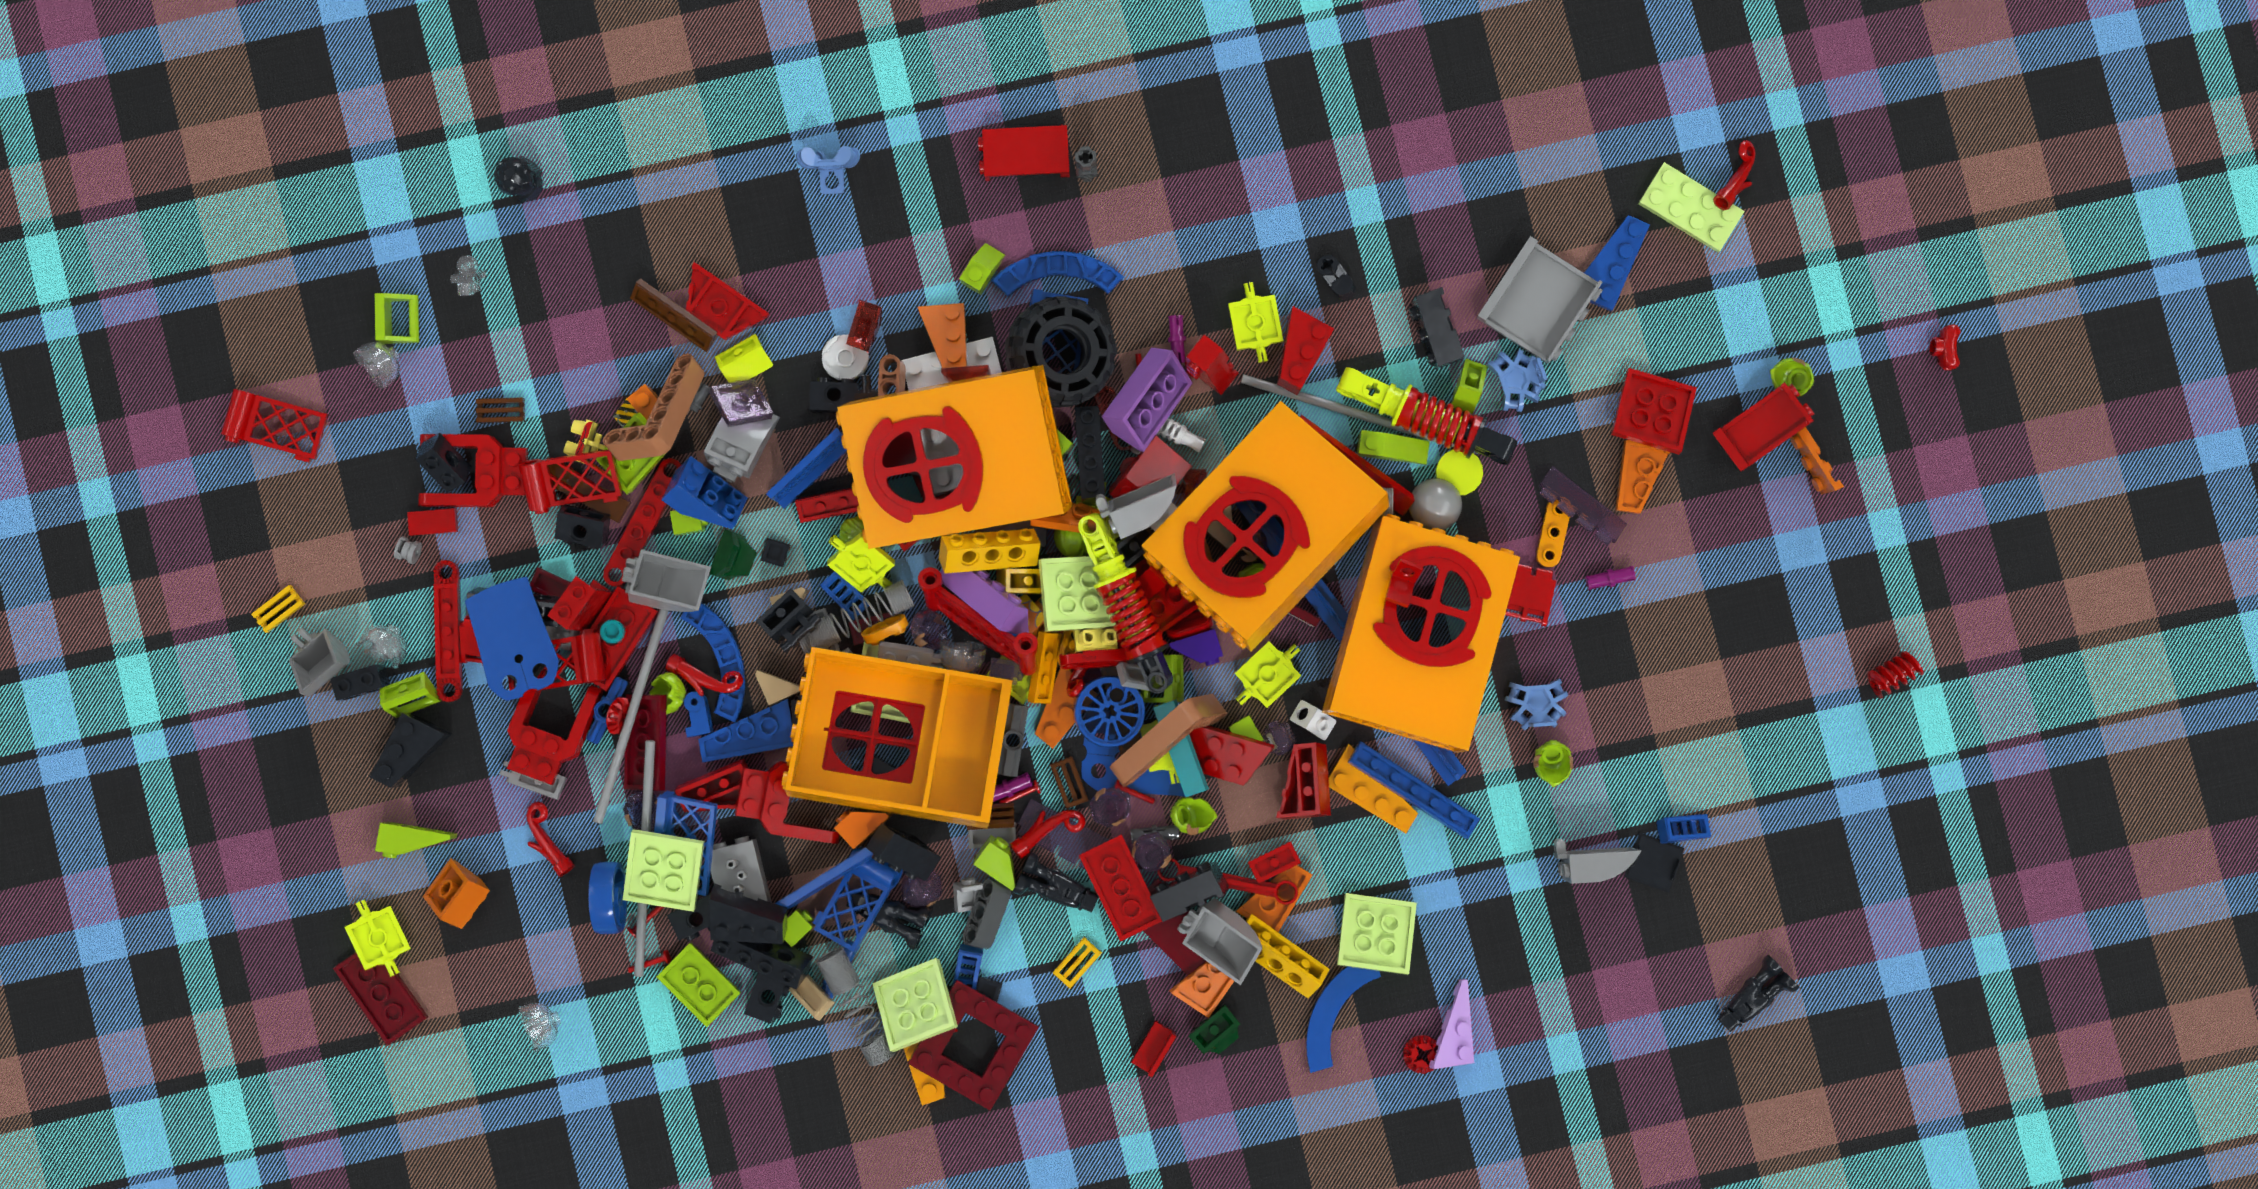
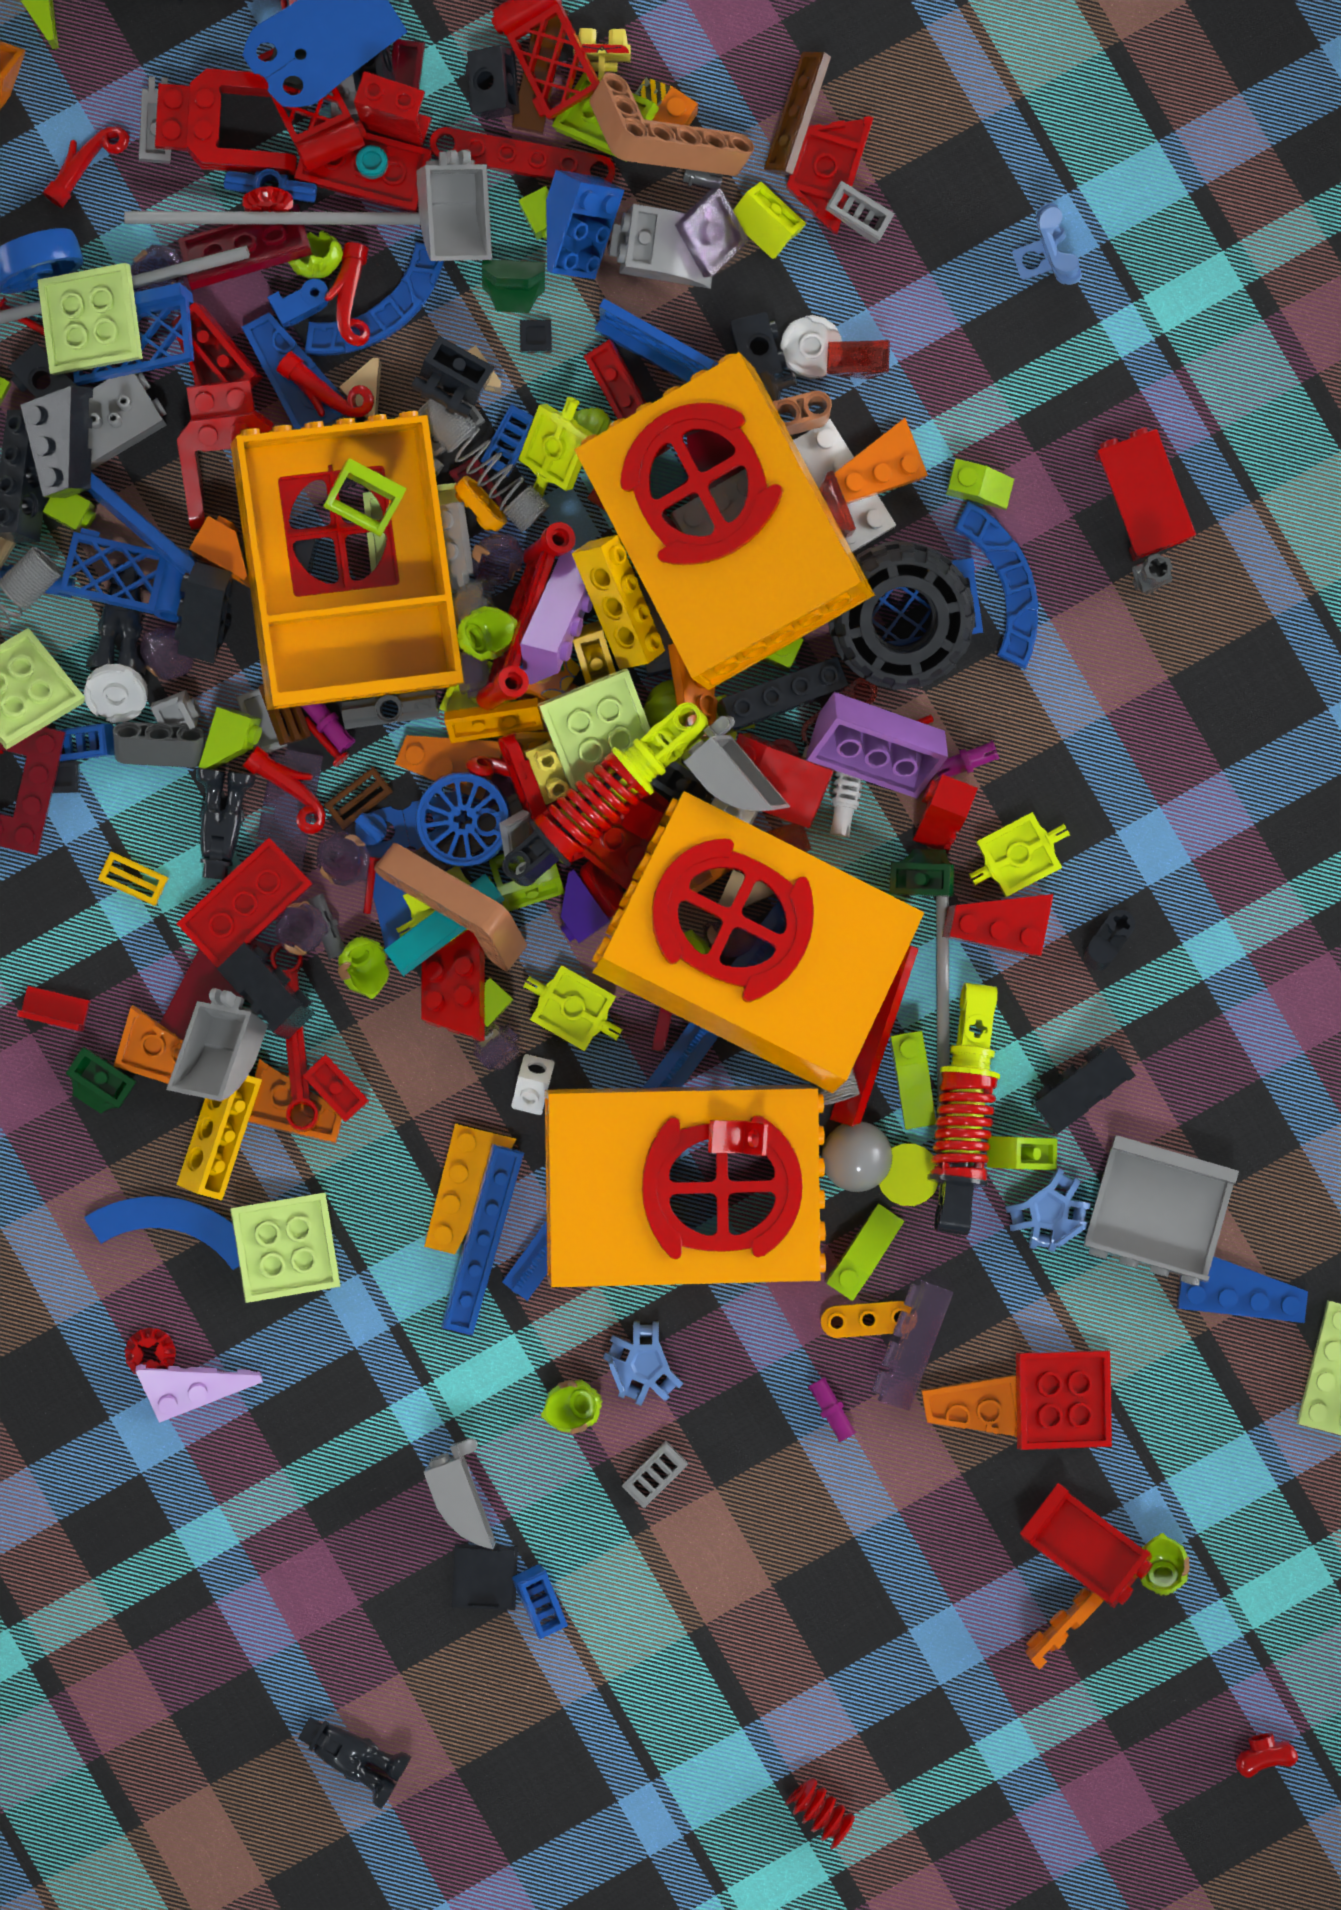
camera: 70 degrees right, 0 degrees up
red wedge [1276,742,1331,819] -> none
red plate [1504,564,1556,627] -> none
none -> white tile [84,664,148,723]
none -> red plant [276,351,374,417]
none -> lime tile [323,458,407,537]
none -> blue plate [355,813,387,845]
none -> lime hair [457,606,518,661]
none -> light grey slope [621,1440,688,1508]
none -> light grey slope [825,181,895,244]
none -> lime slope [825,1203,904,1301]
none -> dark green slope [889,849,954,897]

